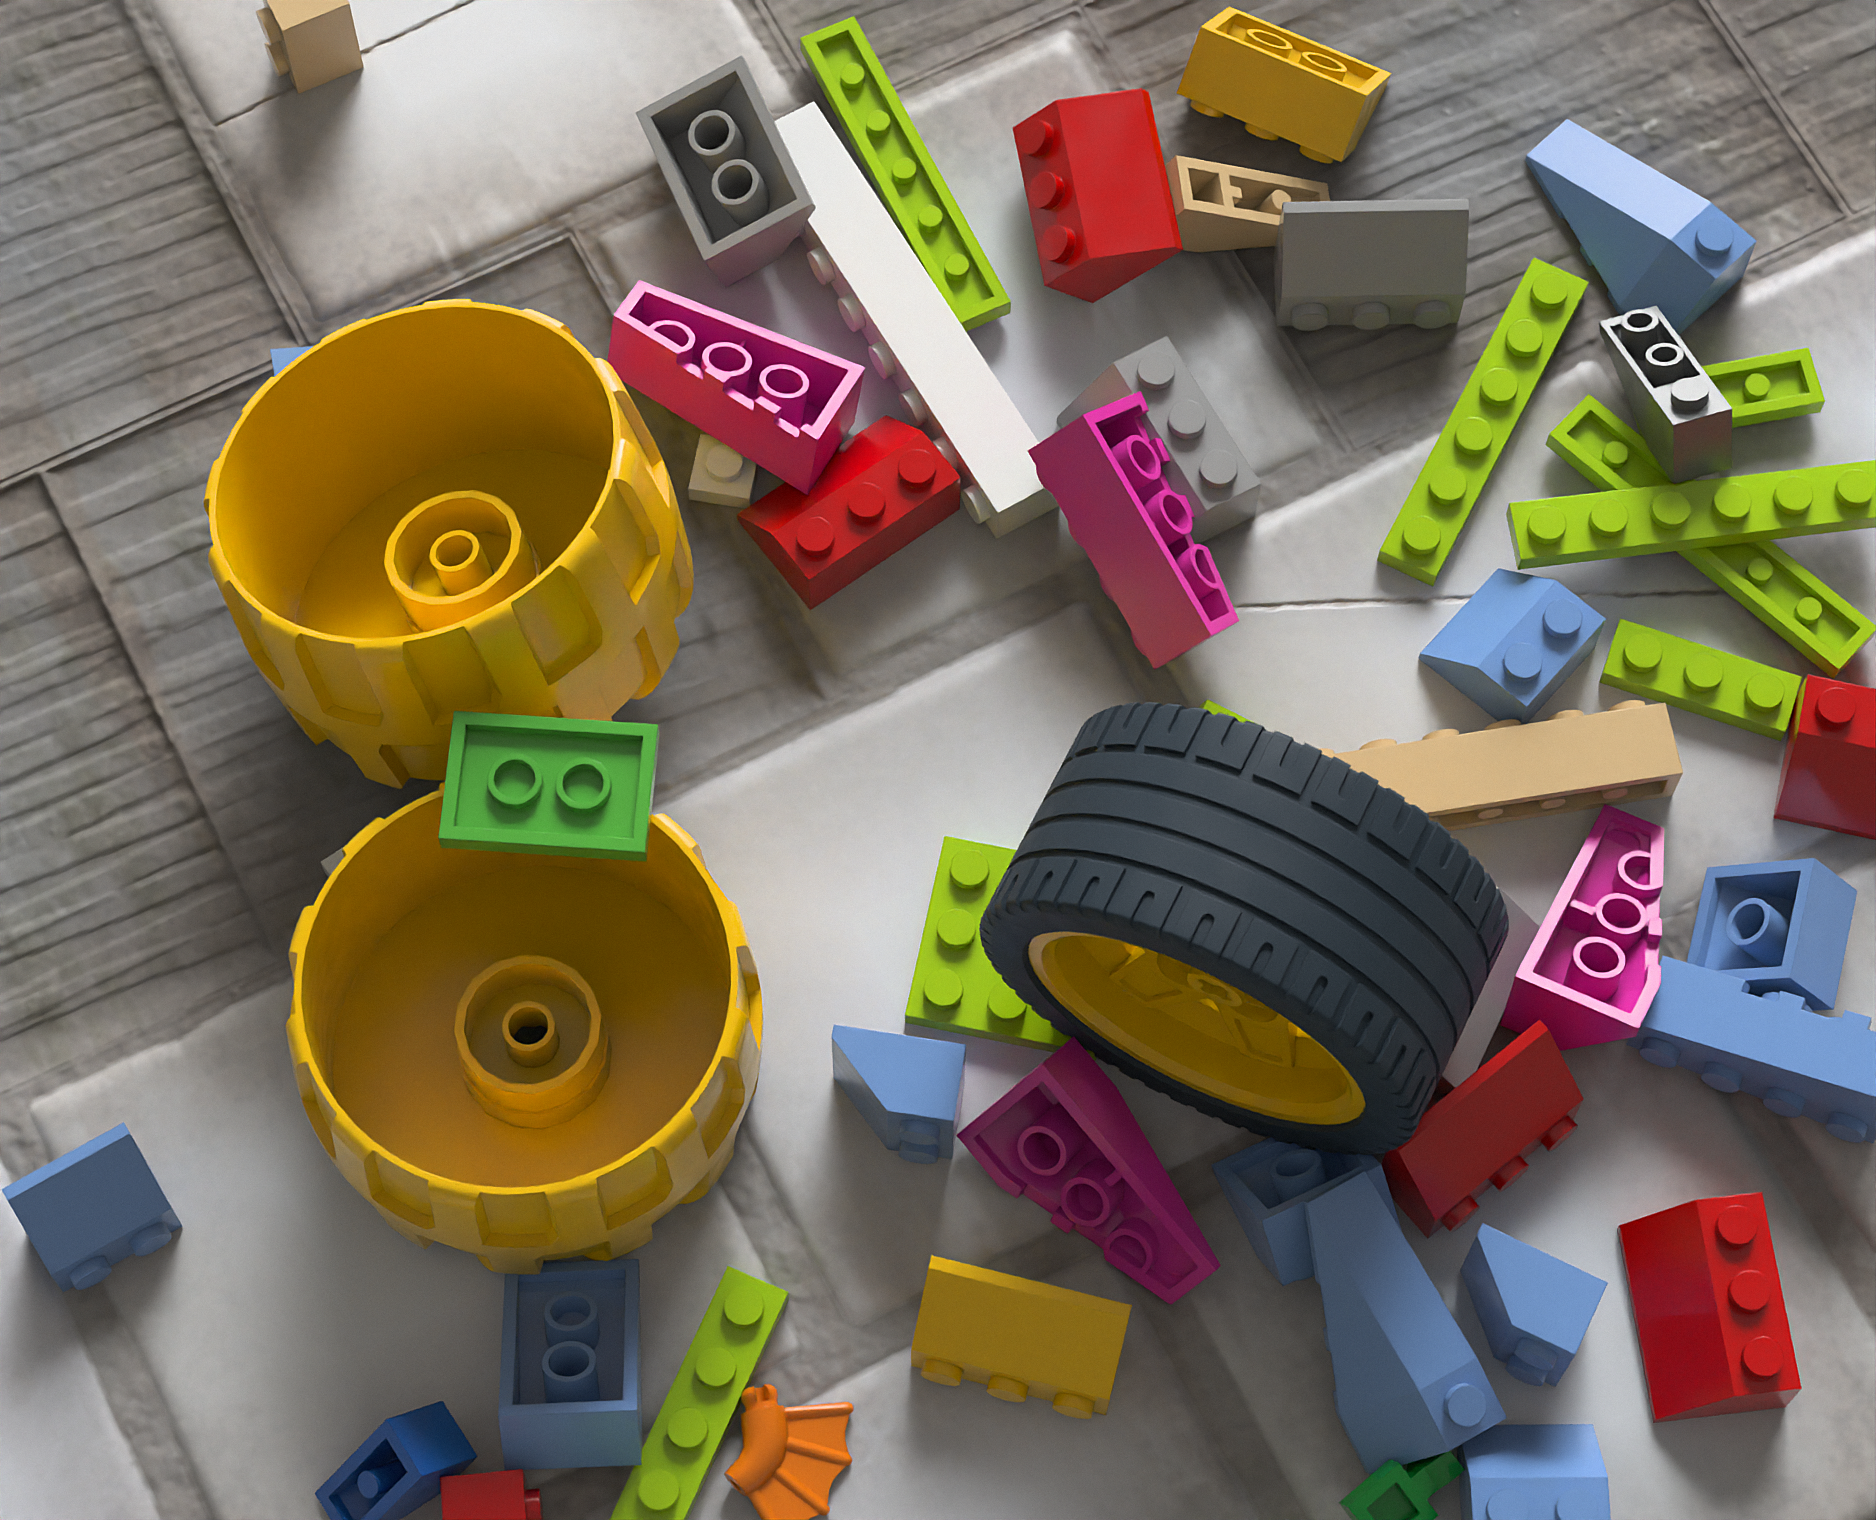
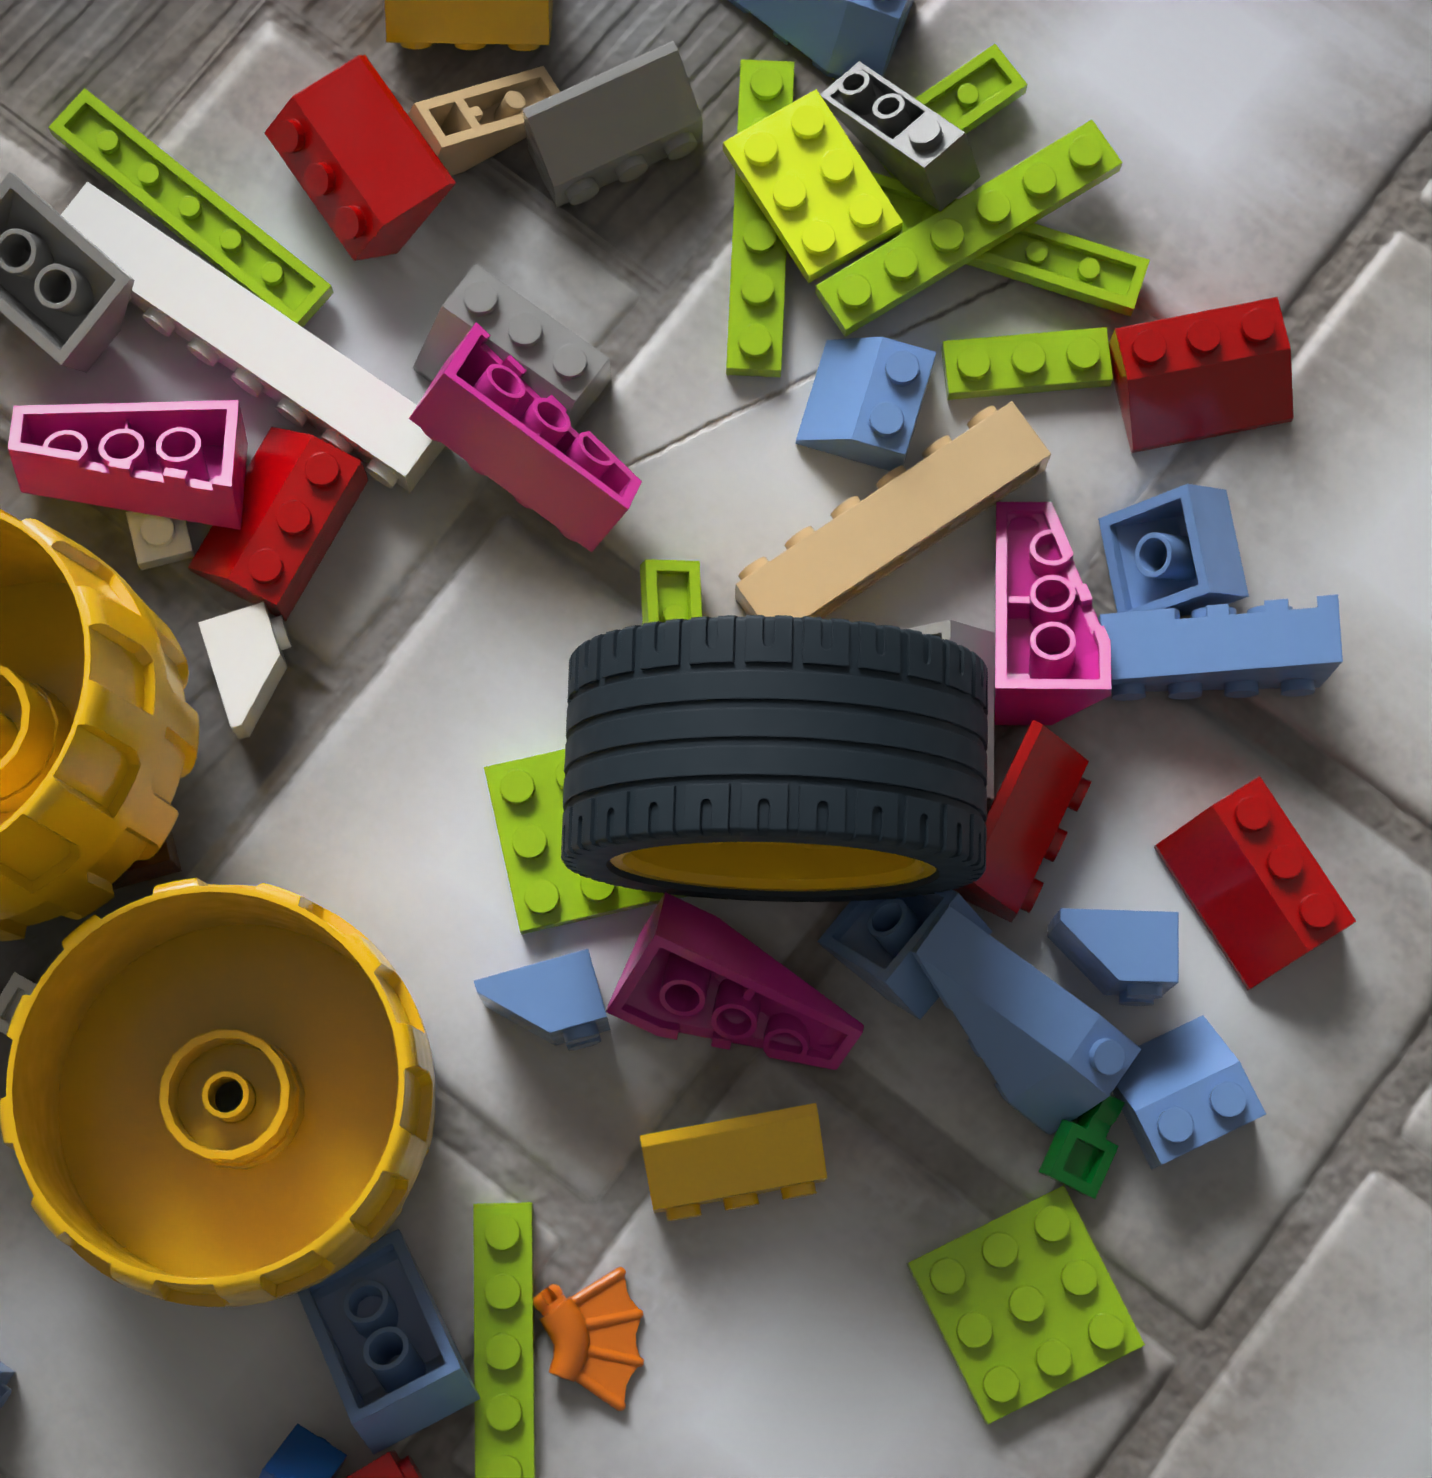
camera: 25 degrees left, 10 degrees up
bright green plate [438,711,659,862] -> none
none -> white slope [198,602,292,740]
none -> neon yellow plate [723,89,903,284]

